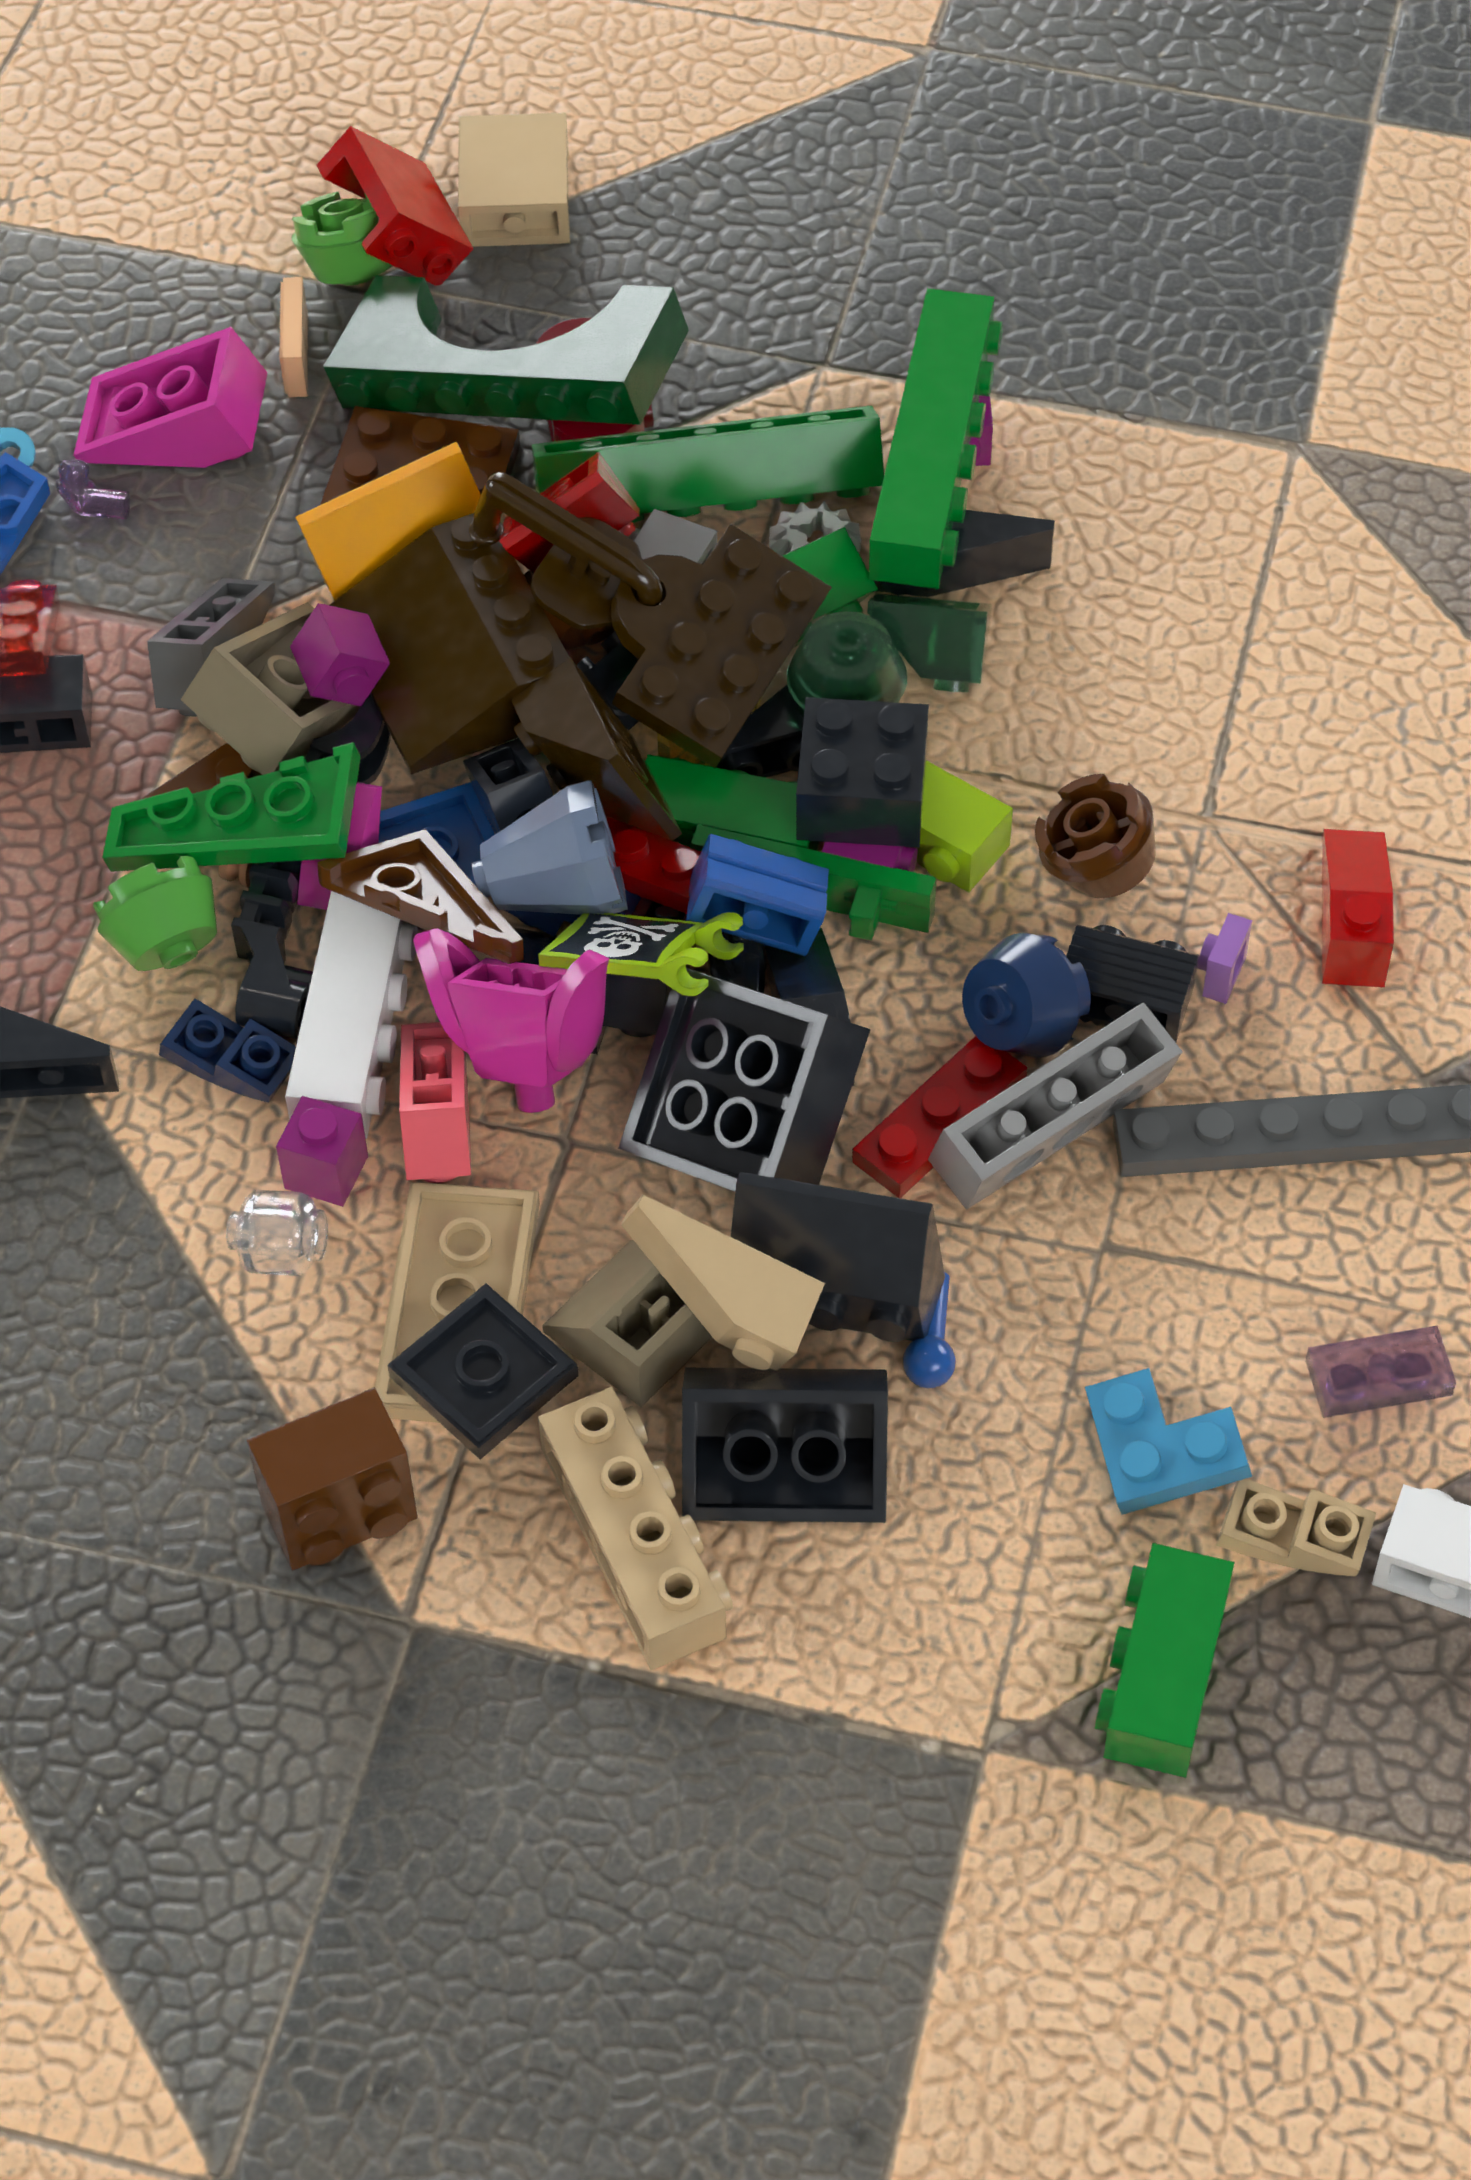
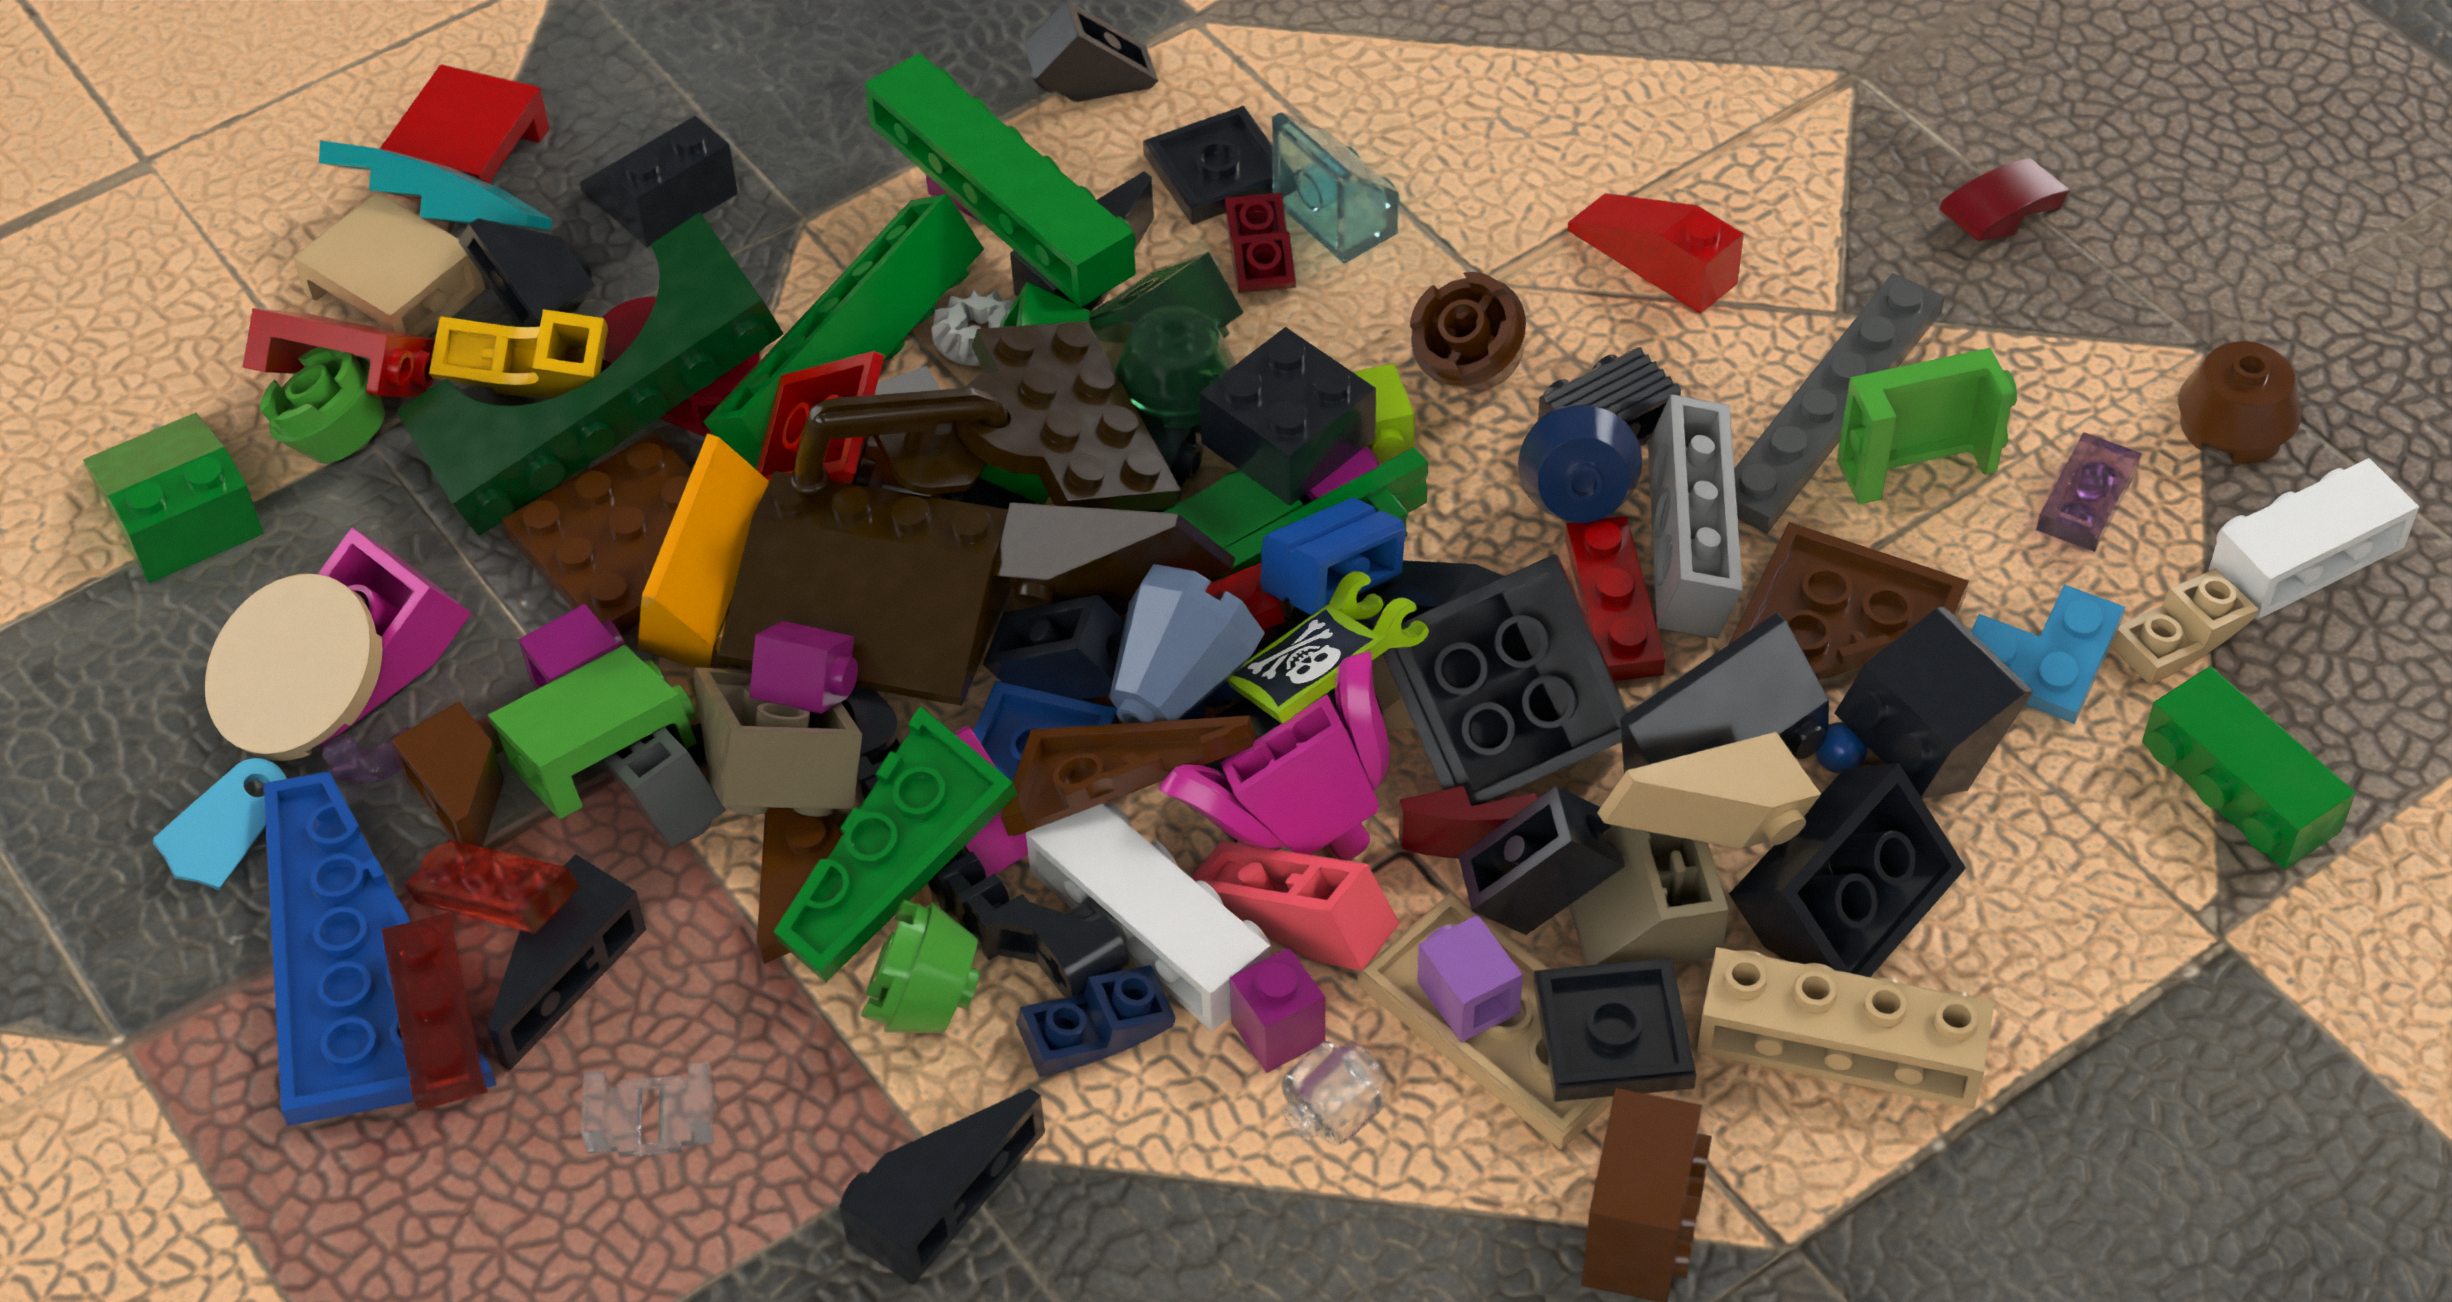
camera: 50 degrees left, 5 degrees down
light nougat tile [279,277,308,397] -> none
medium lavender plate [1197,913,1252,1004] -> none
none -> green slope [83,412,264,583]
none -> tan tile [205,574,382,761]
none -> teal slope [318,140,552,231]
none -> red panel [380,64,550,200]
none -> reddish brown slope [391,701,504,861]
none -> yellow arch [429,309,608,398]
none -> black slope [458,218,595,327]
none -> bright green panel [488,644,697,819]
none -> magenta brick [518,604,625,689]
none -> black slope [579,116,738,248]
none -> black slope [1024,0,1158,102]
none -> black tile [1143,106,1294,225]
none -> dark red slope [1225,193,1296,293]
none -> clear light blue slope [1272,112,1400,264]
none -> dark red slope [1399,786,1538,859]
none -> medium lavender brick [1417,915,1523,1043]
none -> black brick [1458,786,1625,935]
none -> reddish brown plate [1728,522,1969,680]
none -> black slope [1834,607,2033,799]
none -> bright green panel [1837,348,2017,505]

